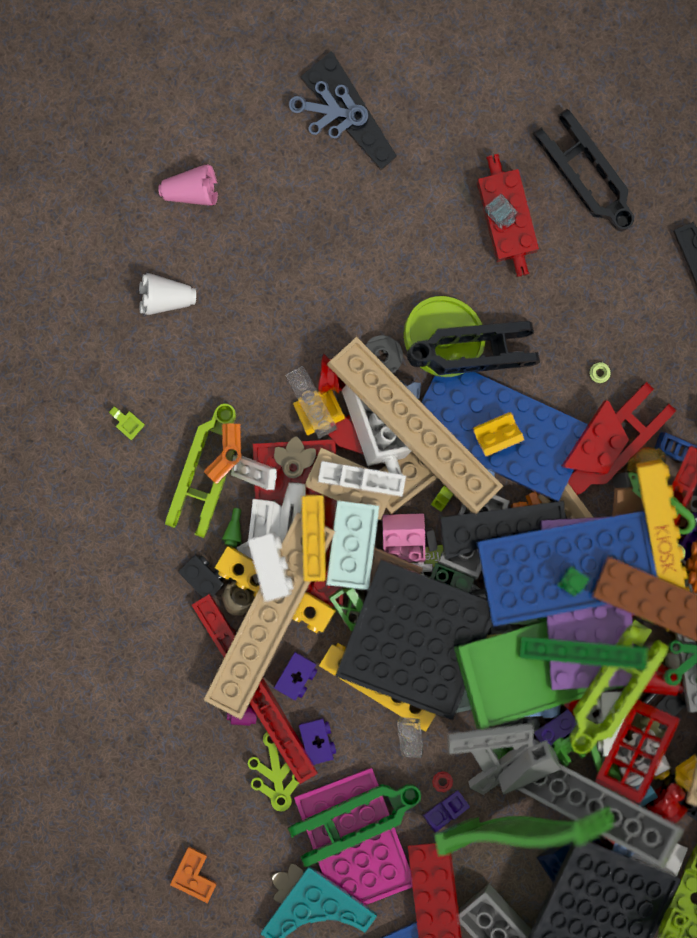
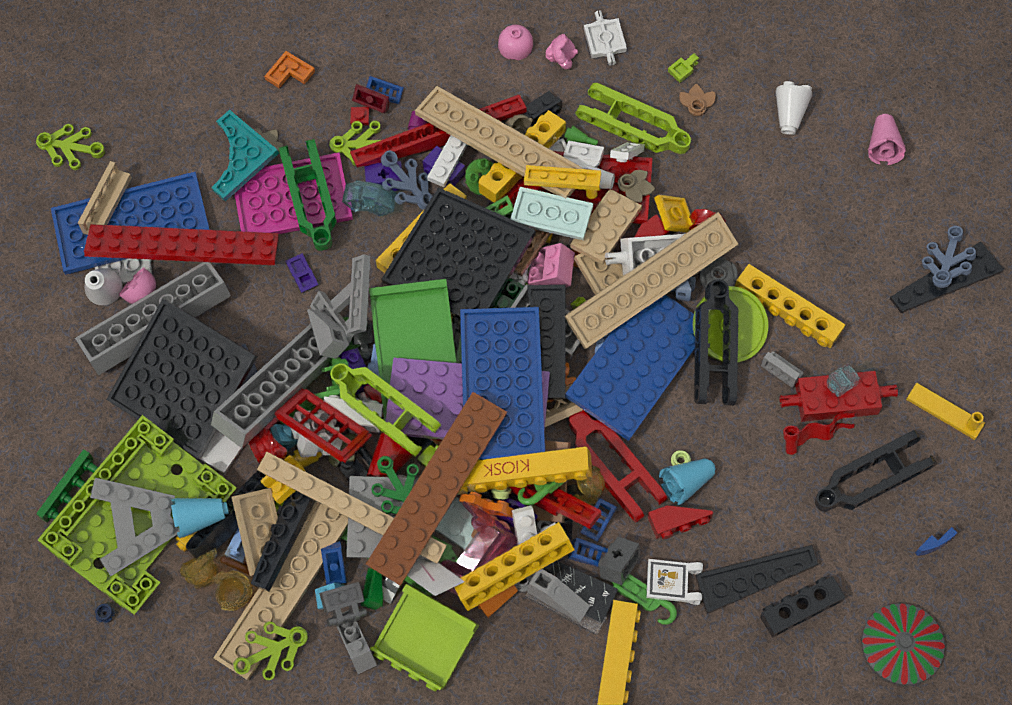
camera: 100 degrees right, 20 degrees down
orange piece [204,423,242,484] -> none
white brick [248,533,294,602] -> none
clear plate [285,366,337,439] -> none
white slope [318,461,406,496] -> none
clear plate [397,717,424,758] -> none
red plate [432,771,453,792] -> none
bright green panel [435,806,614,856] -> none
yellow bracket [473,412,524,456] -> none
green plate [520,637,648,670] -> none
green brick [557,567,589,597] -> none
red wing [562,400,629,474] -> none
none -> clear light blue brick [342,180,397,217]
none -> red plate [350,107,369,126]
none -> dark red slope [352,84,389,114]
none -> blue slope [366,76,404,104]
none -> sand blue plant [381,150,433,210]
none -> white plate [427,135,468,187]
none -> bright green plate [465,158,499,195]
none -> bright pink cylinder [498,25,533,60]
none -> bright pink hair [545,34,578,69]
none -> white plate [584,11,627,65]
none -> red slope [647,505,713,540]
none -> medium azure cone [659,458,716,505]
none -> medium nougat plate [679,84,715,116]
none -> yellow brick [735,264,845,349]
none -> light grey bracket [761,351,803,388]
none -> red flag [783,413,855,455]
none -> yellow piece [906,383,985,440]
none -> blue slope [915,527,958,556]

